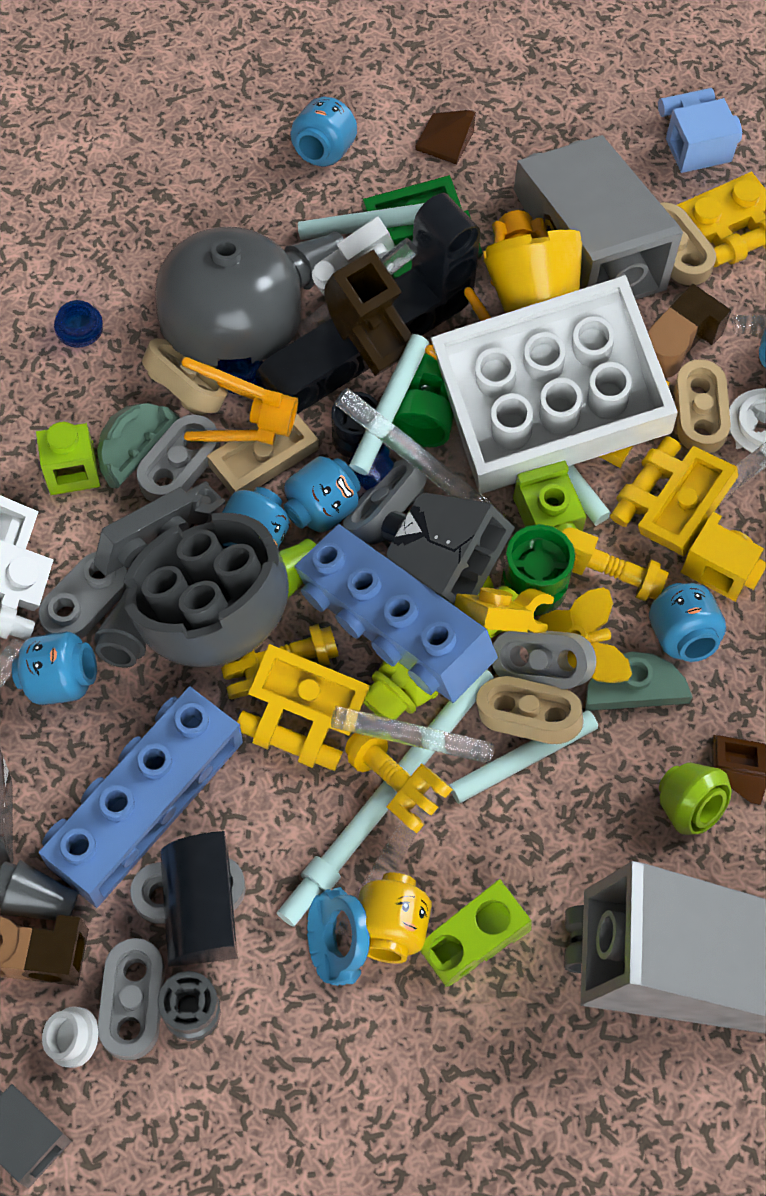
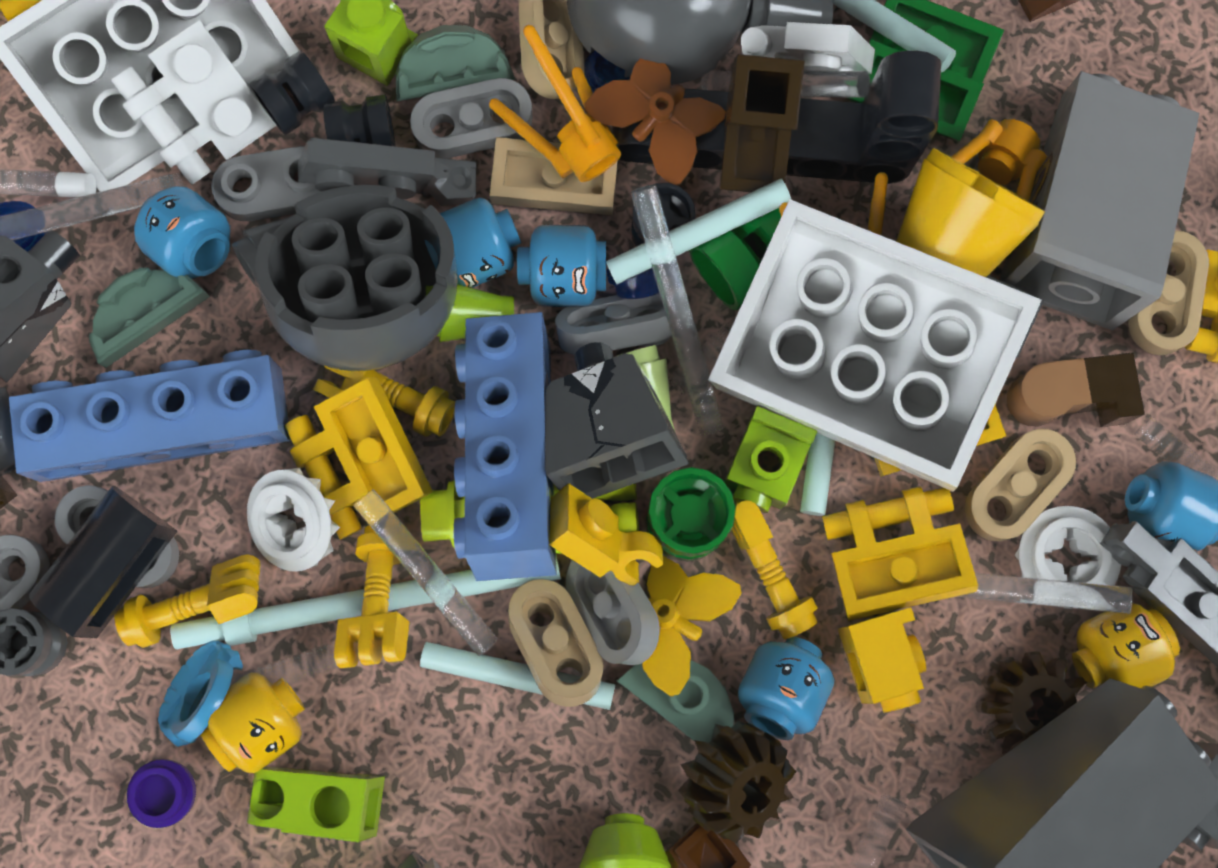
camera: 40 degrees right, 15 degrees up
none -> sand green plate [89,267,210,368]
none -> yellow hinge [114,554,261,648]
none -> dark purple plate [127,759,196,828]
none -> white gear [247,468,340,572]
none -> black wheel [249,50,335,136]
none -> black wheel [323,94,396,147]
none -> dark orange piece [585,58,726,185]
none -> dark brown gear [678,720,797,843]

